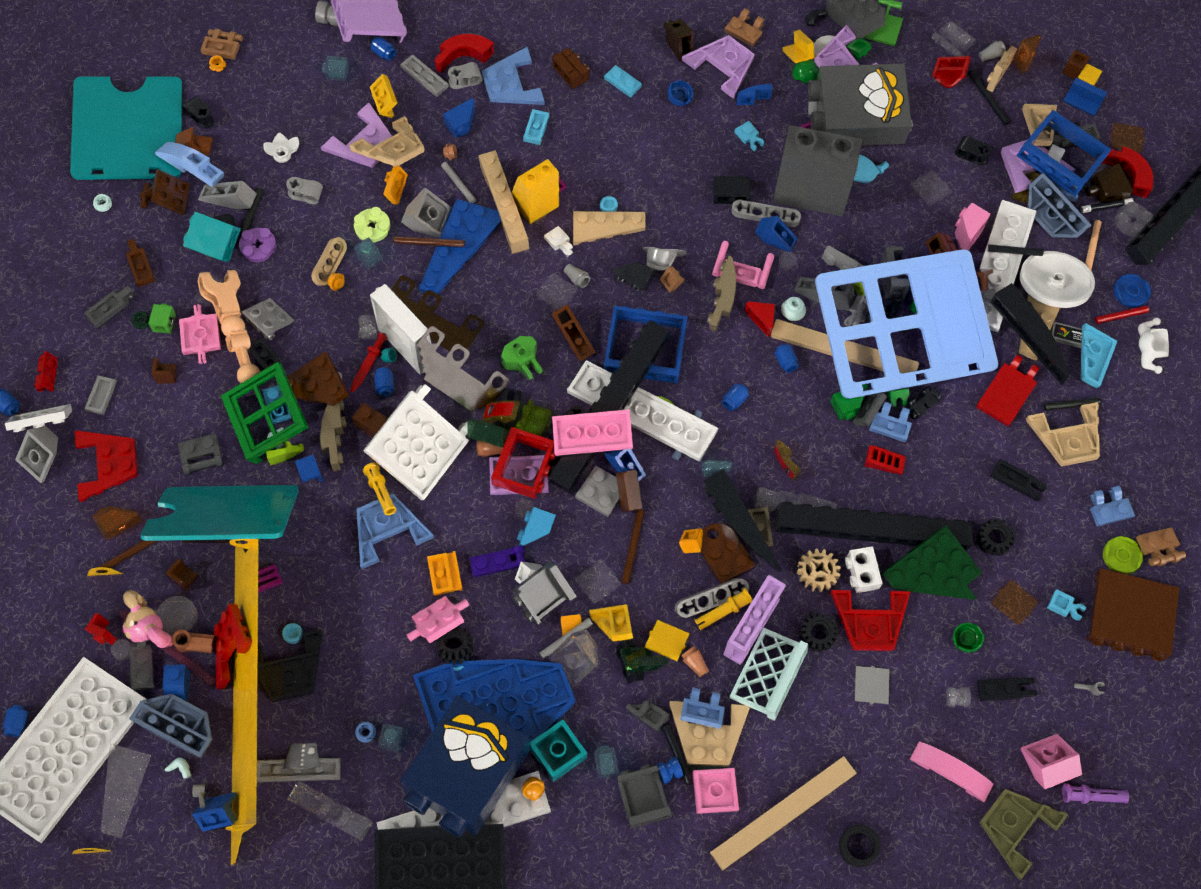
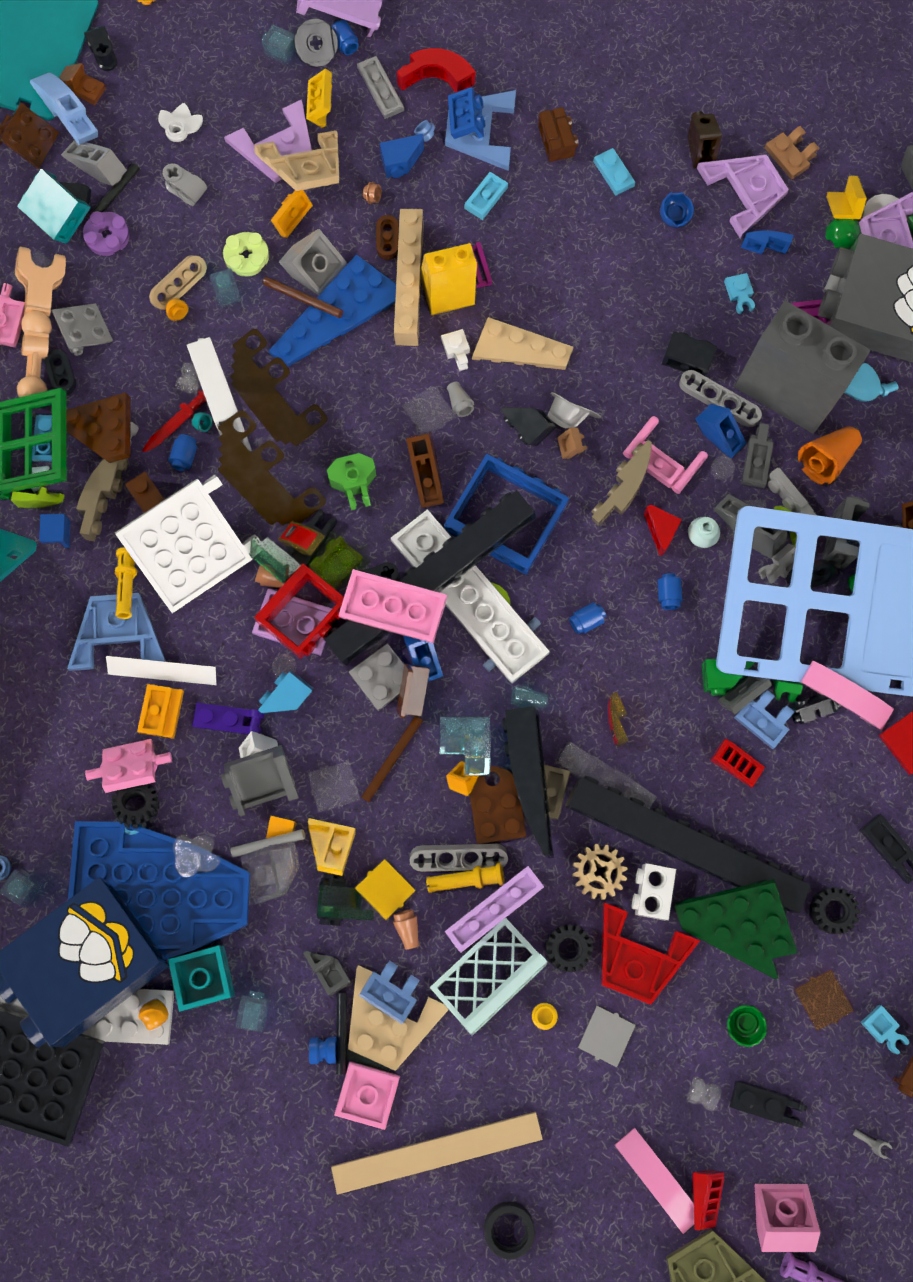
camera: 20 degrees right, 10 degrees up
light grey bar [441,162,476,203] -> none
light grey piece [448,62,482,89] -> none
medium azure tile [600,196,618,212] -> none
dark grey panel [617,764,672,829] -> none
tan tile [771,319,919,374] -> none
black arm [805,9,826,26] -> none
none -> white sticker [106,656,216,685]
none -> clear plate [173,834,221,877]
none -> plate [293,19,338,67]
none -> reddish brown plate [376,215,399,260]
none -> medium blue plate [414,120,435,142]
none -> clear light blue brick [440,717,491,775]
none -> blue bracket [448,87,486,139]
none -> yellow plate [532,1003,558,1030]
none -> red slope [693,1170,724,1230]
none -> dark grey hinge [741,423,773,489]
none -> orange cone [798,426,862,484]
none -> bright pink slope [801,661,894,730]

